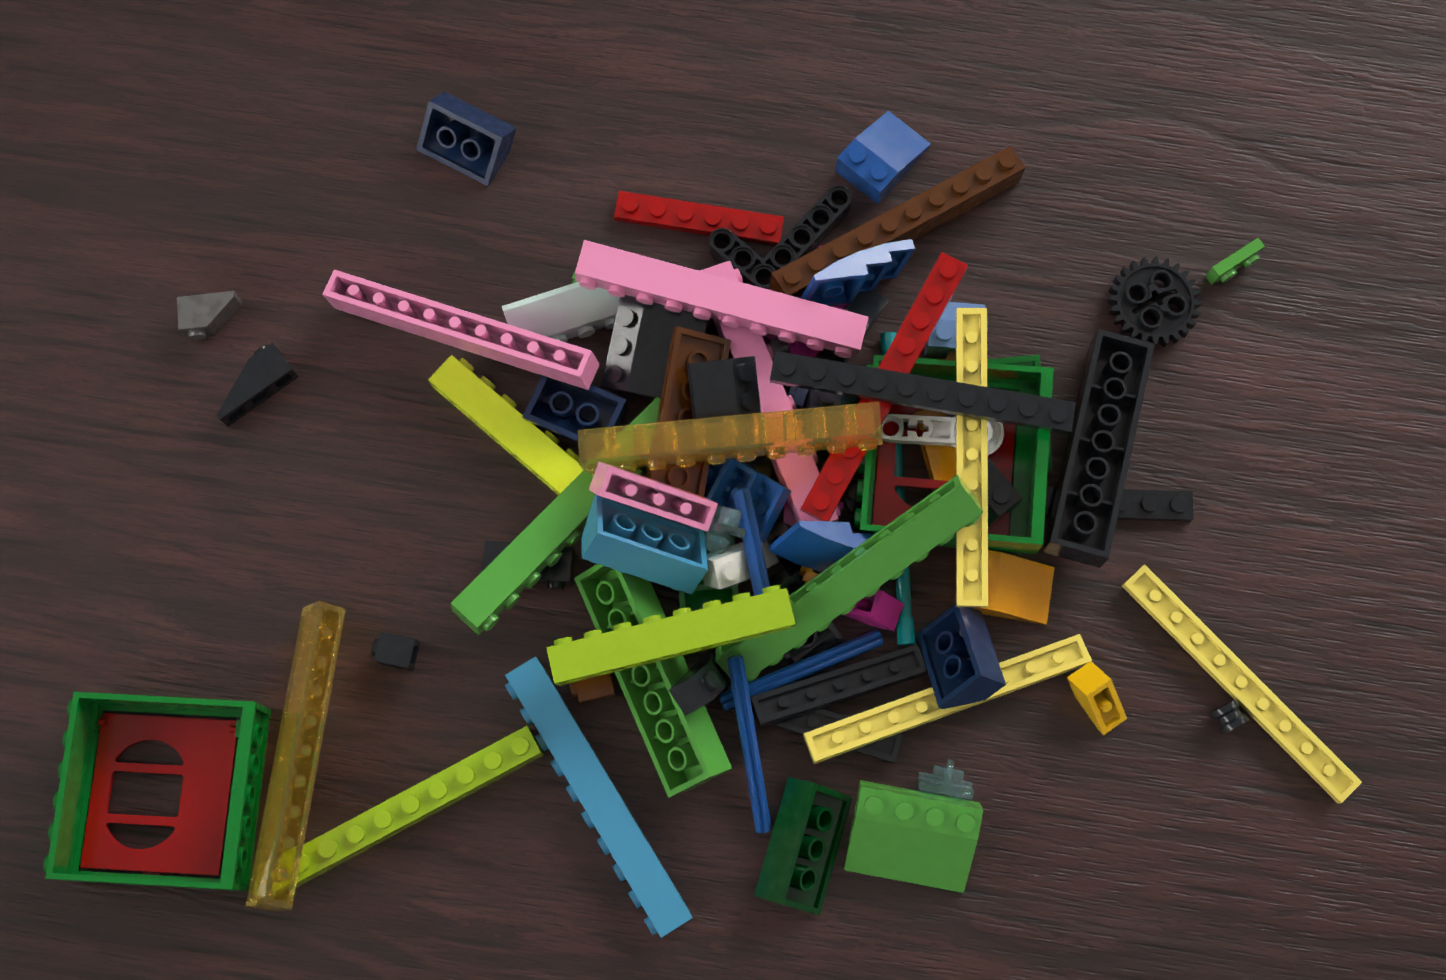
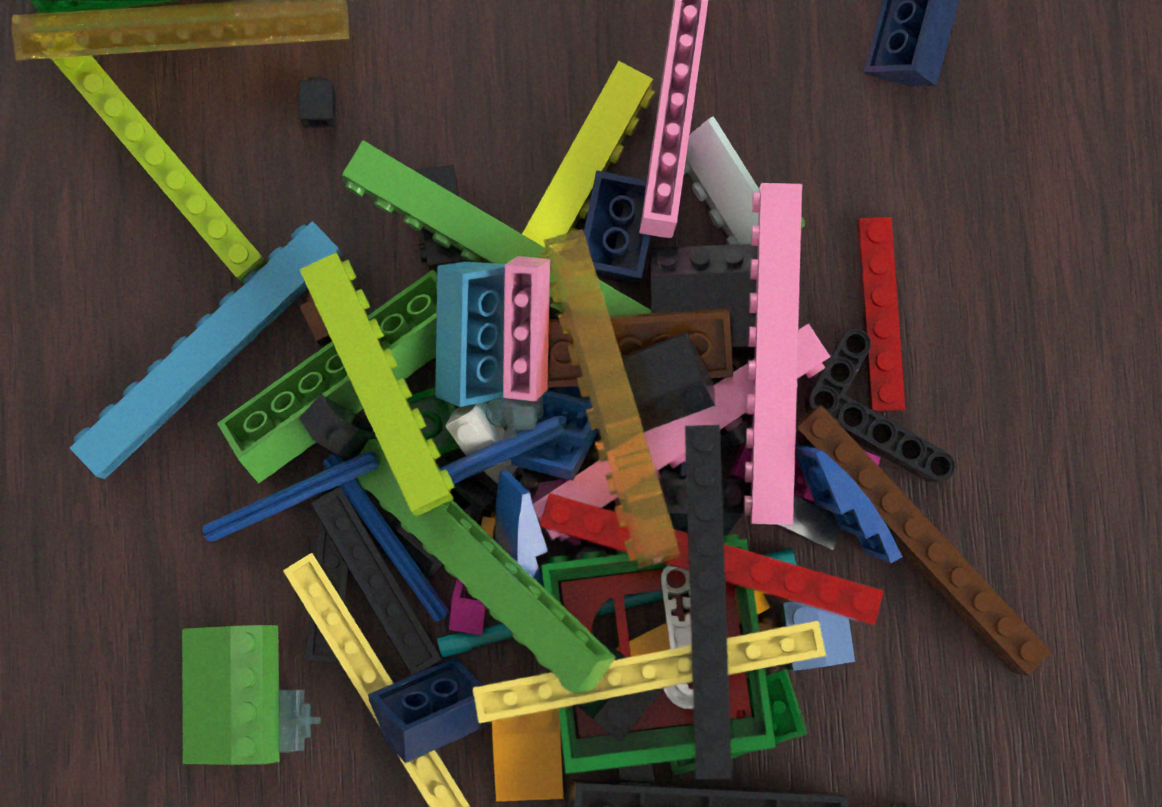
camera: 75 degrees right, 5 degrees up
dark green slope [754,777,853,916] -> none
blue slope [835,110,931,205] -> none

